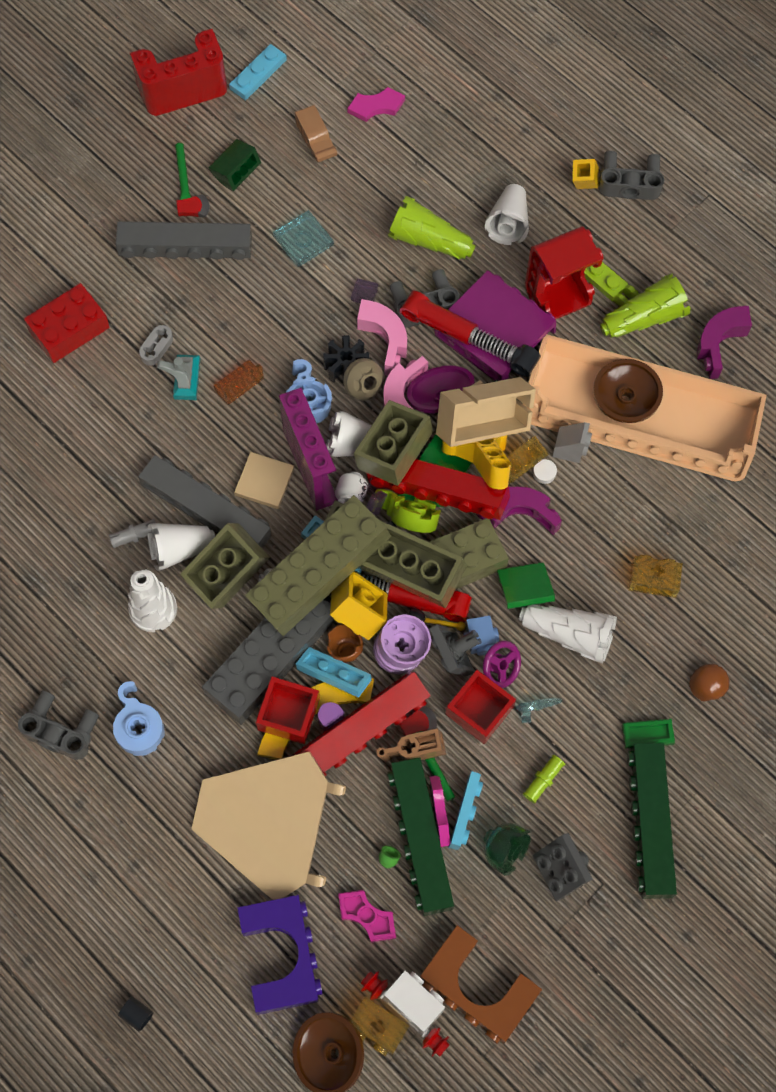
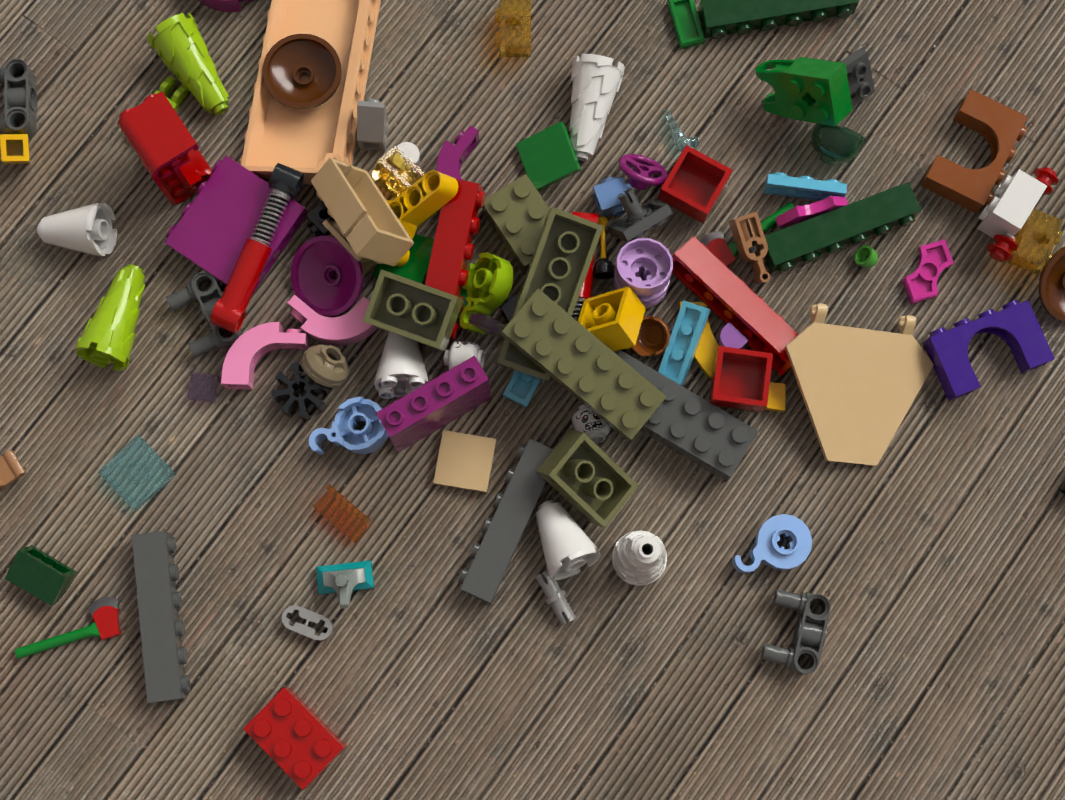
camera: 100 degrees left, 10 degrees up
lime pin [522,755,565,804] -> none
none -> green brick [755,57,852,127]

